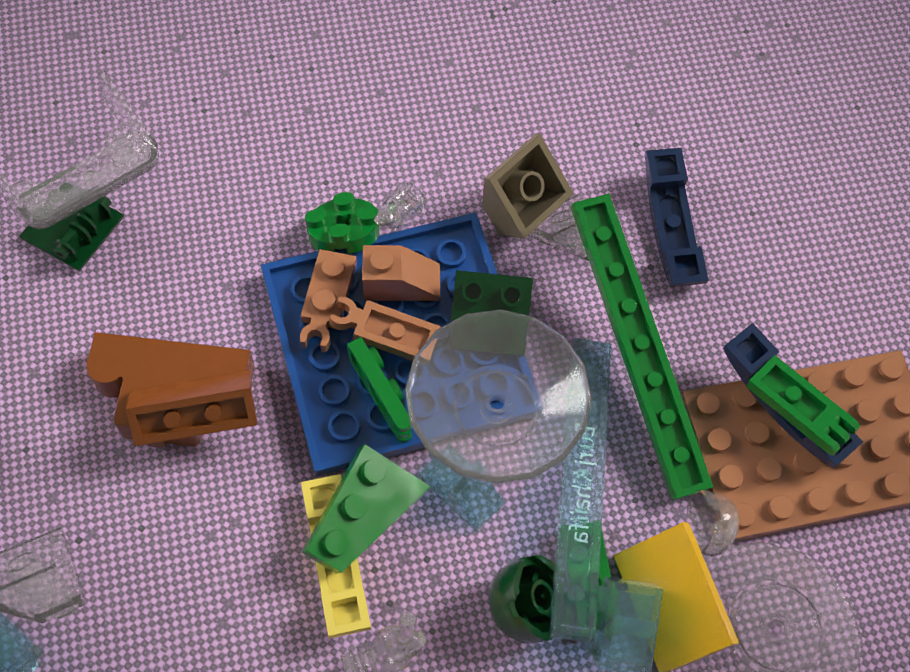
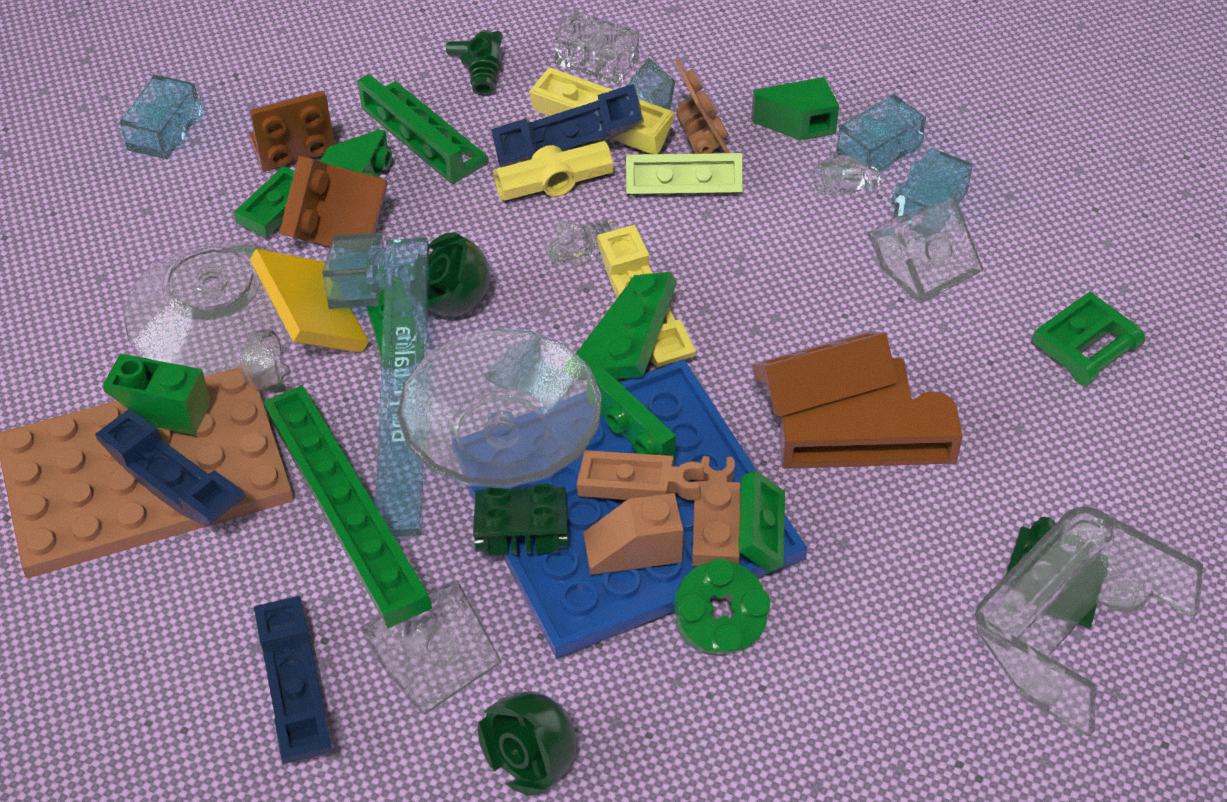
camera: 175 degrees right, 15 degrees down
clear animal [374,182,427,232] -> none
dark tan slope [482,133,574,239] -> none
green hinge [746,355,860,455] -> none
none -> green slope [102,353,211,435]
none -> dark green cylinder [477,691,577,796]
none -> green plate [738,470,785,572]

